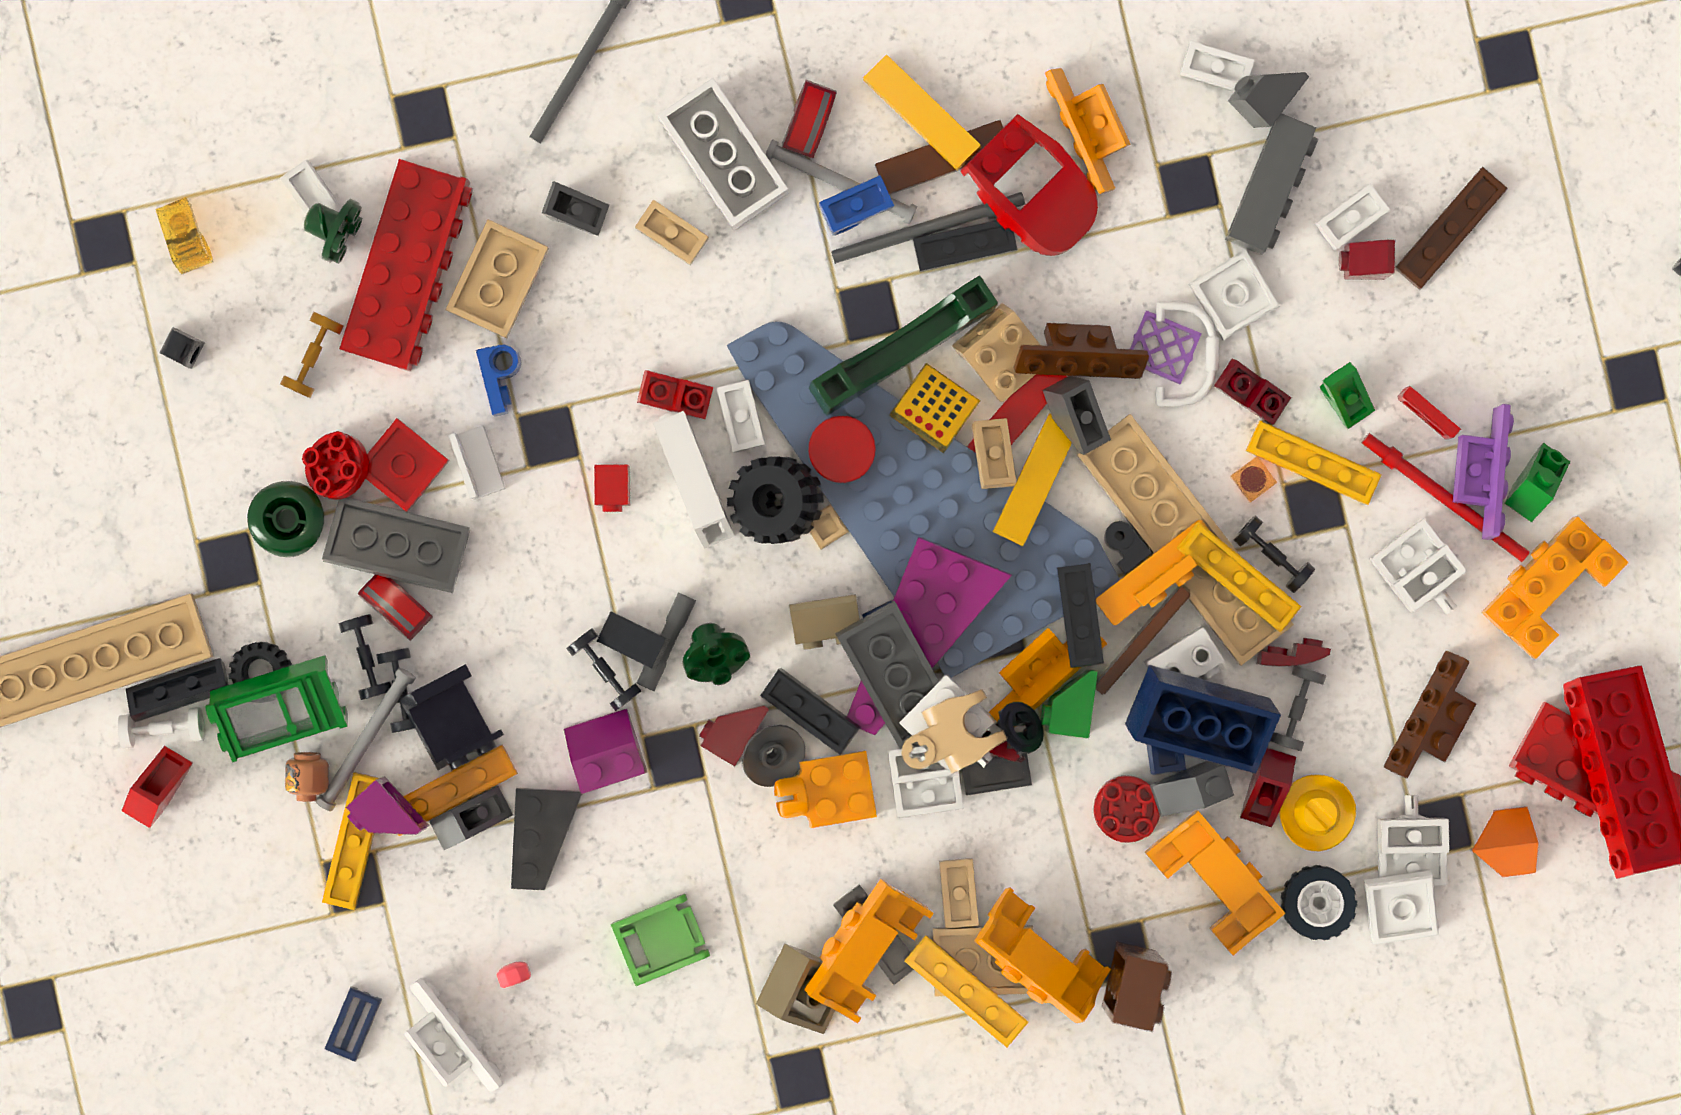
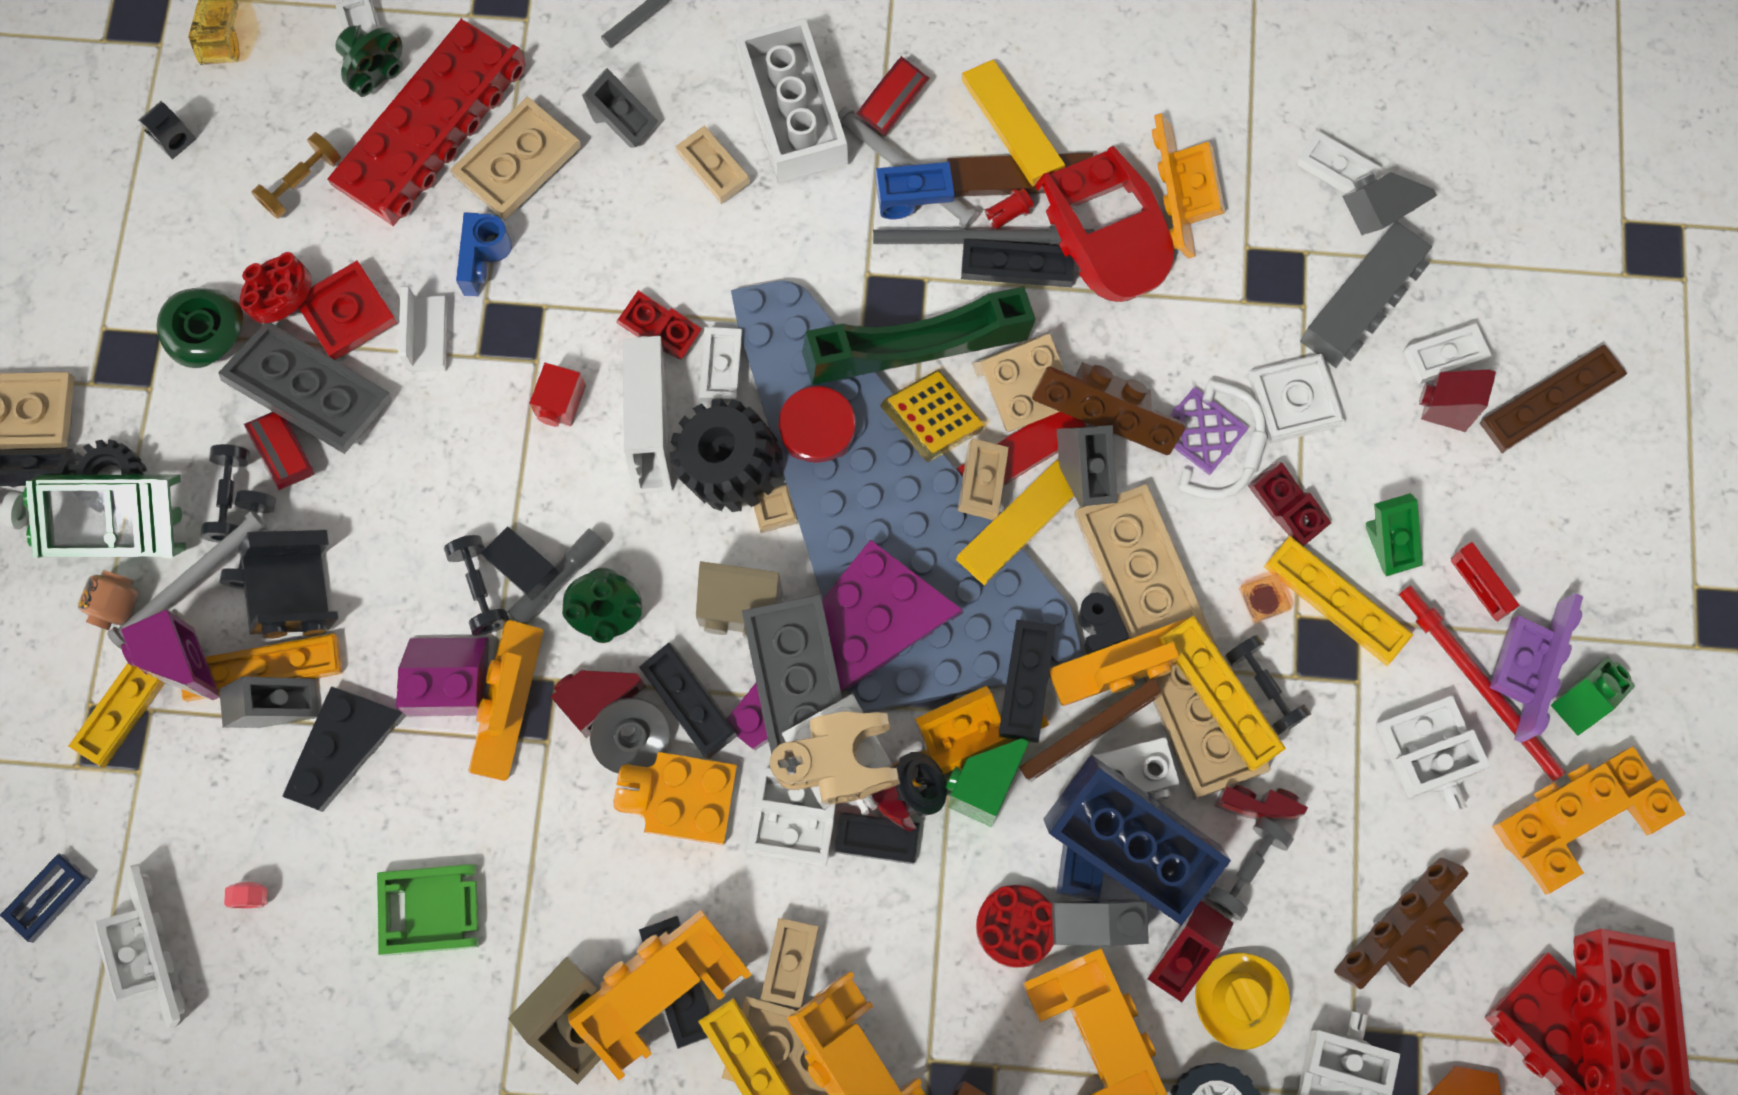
camera: 15 degrees right, 15 degrees down
none -> light orange bracket [468,620,543,781]
none -> red pin [984,188,1034,229]

